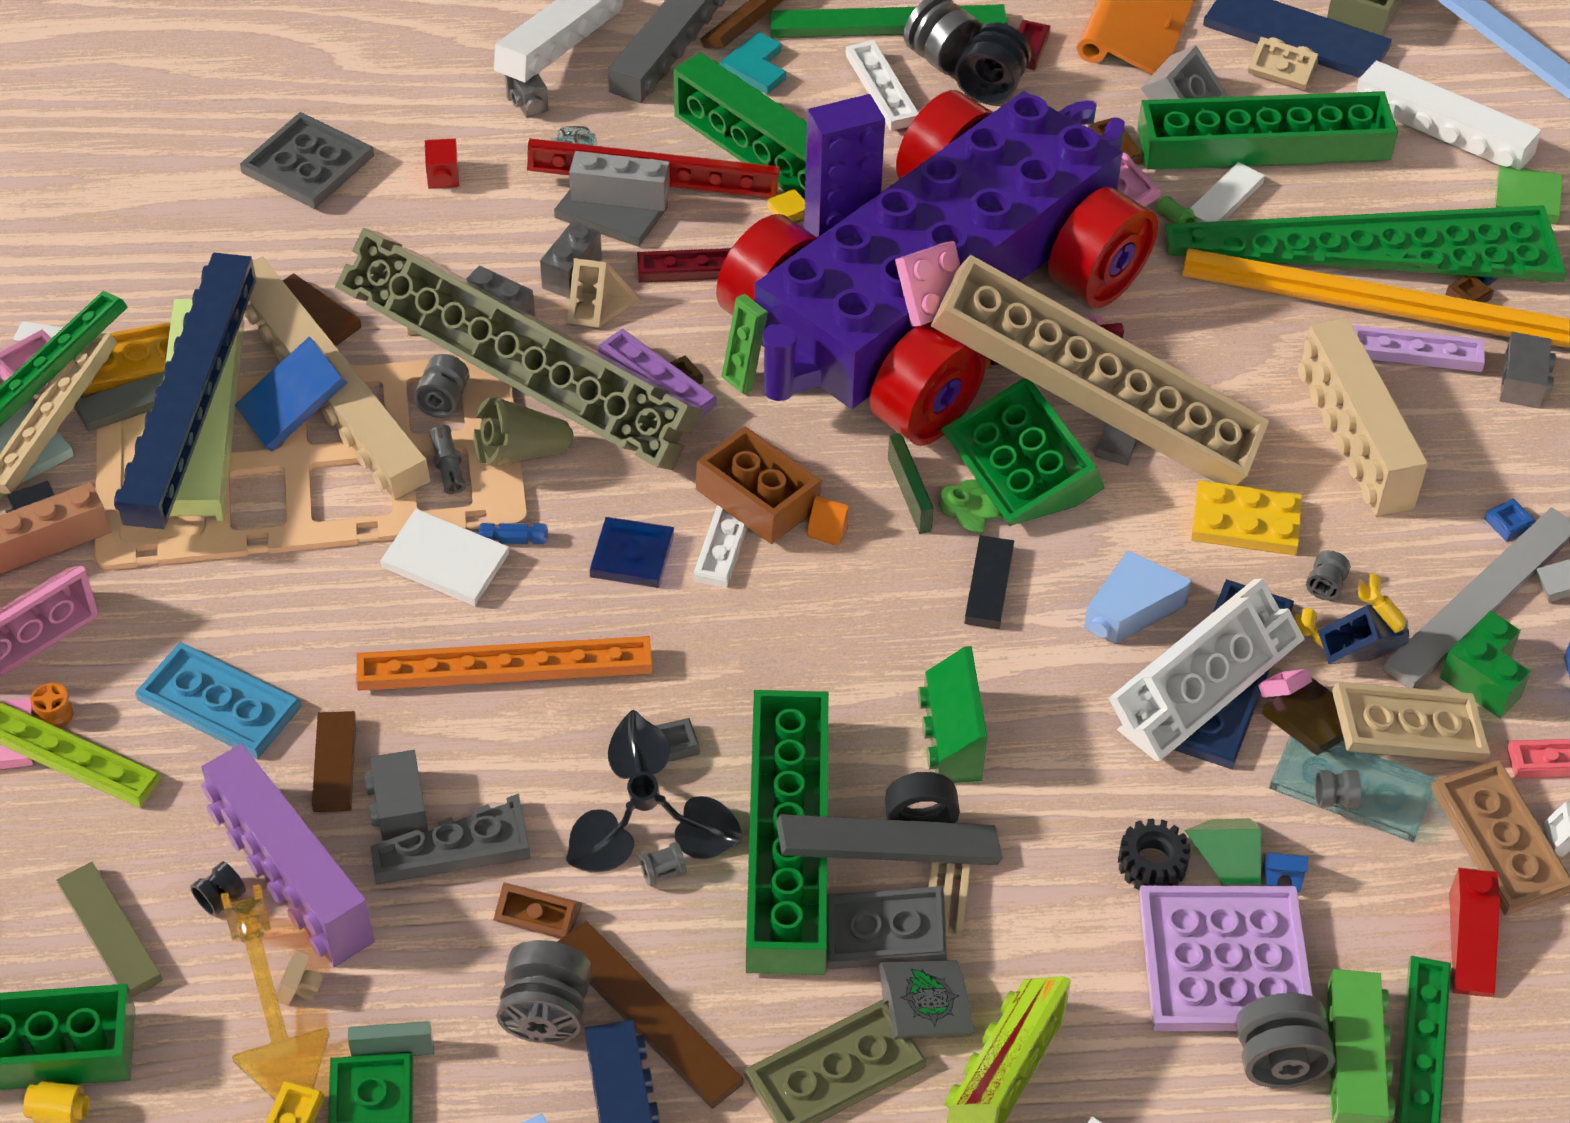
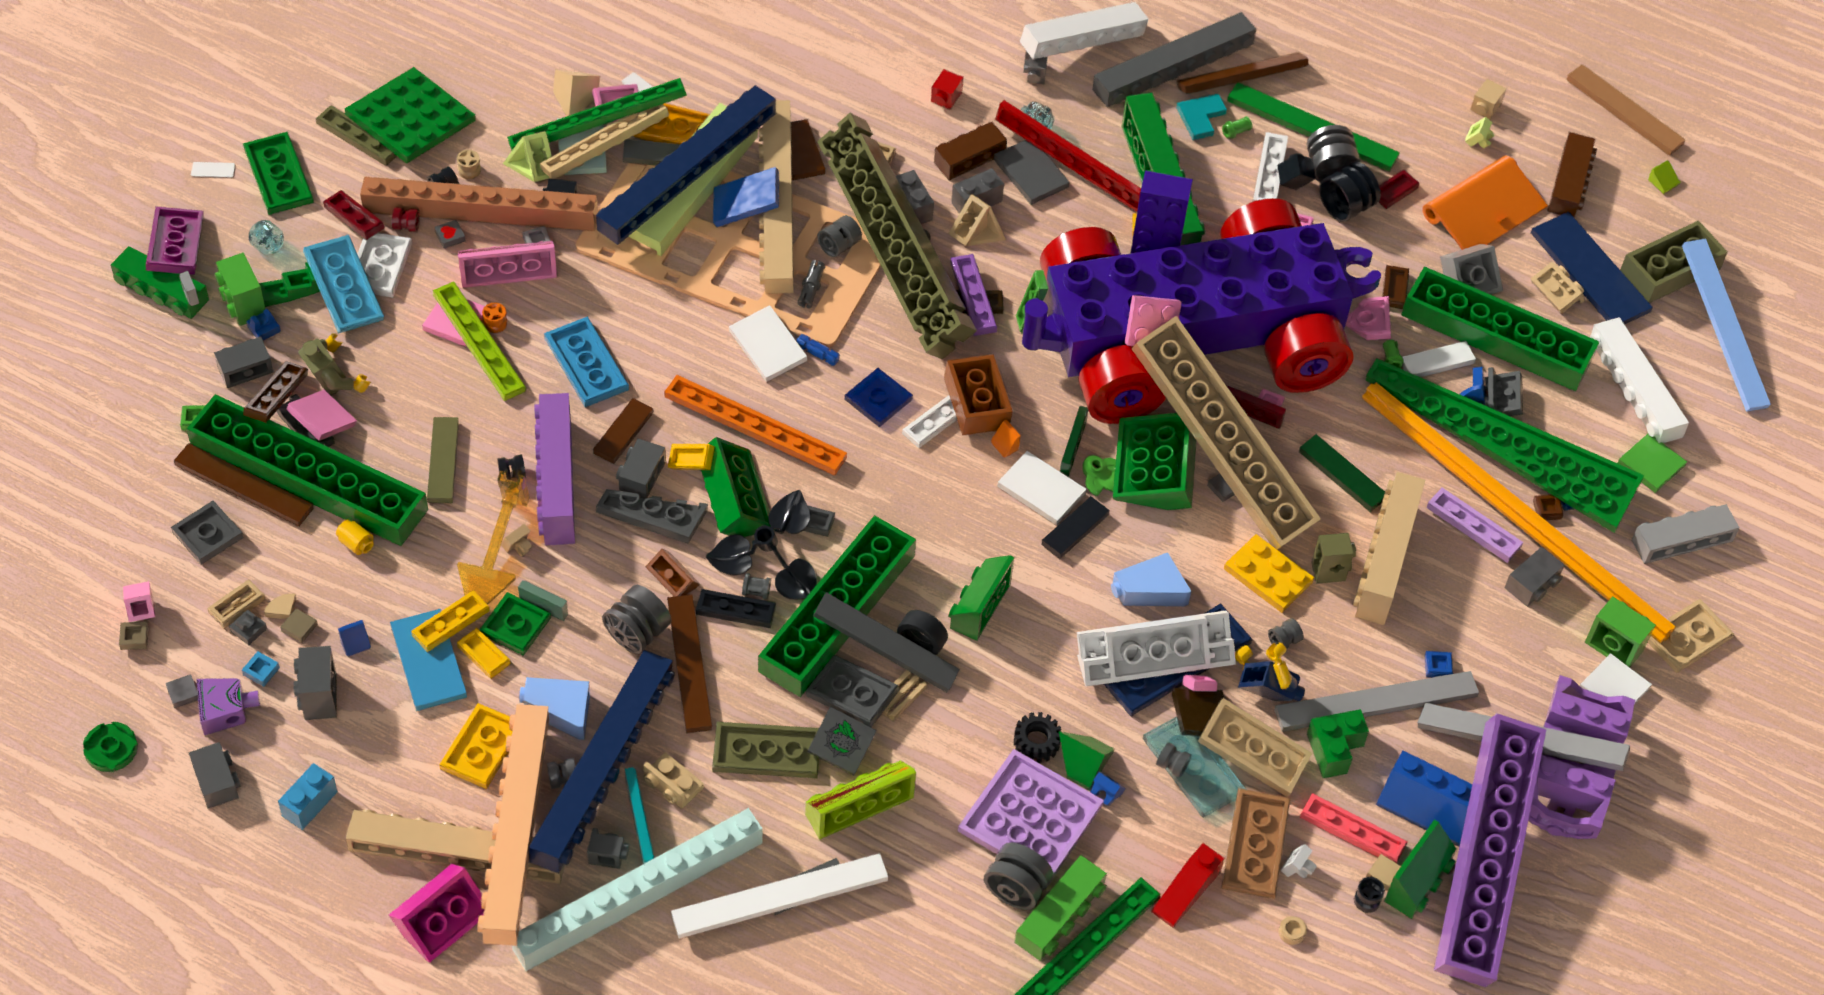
camera: 30 degrees right, 5 degrees up
dark grey plate [240,112,374,209] -> none
olive cone [474,397,574,467] -> none
light grey brick [569,151,670,211] -> none
dark red tile [637,248,731,283] -> none
none -> light grey tile [522,226,551,244]
none -> yellow tile [667,444,715,470]
none -> black tile [696,589,776,628]
none -> green slope [701,437,771,537]
none -> reddish brown brick [934,122,1007,180]
none -> white tile [997,451,1086,525]
none -> bright green pin [1222,116,1253,139]
none -> black brick [1277,154,1316,190]
none -> dark green tile [1299,434,1385,512]
none -> olive brick [1311,533,1356,584]
none -> blue tile [1460,367,1486,406]
none -> dark grey bracket [1485,367,1523,416]

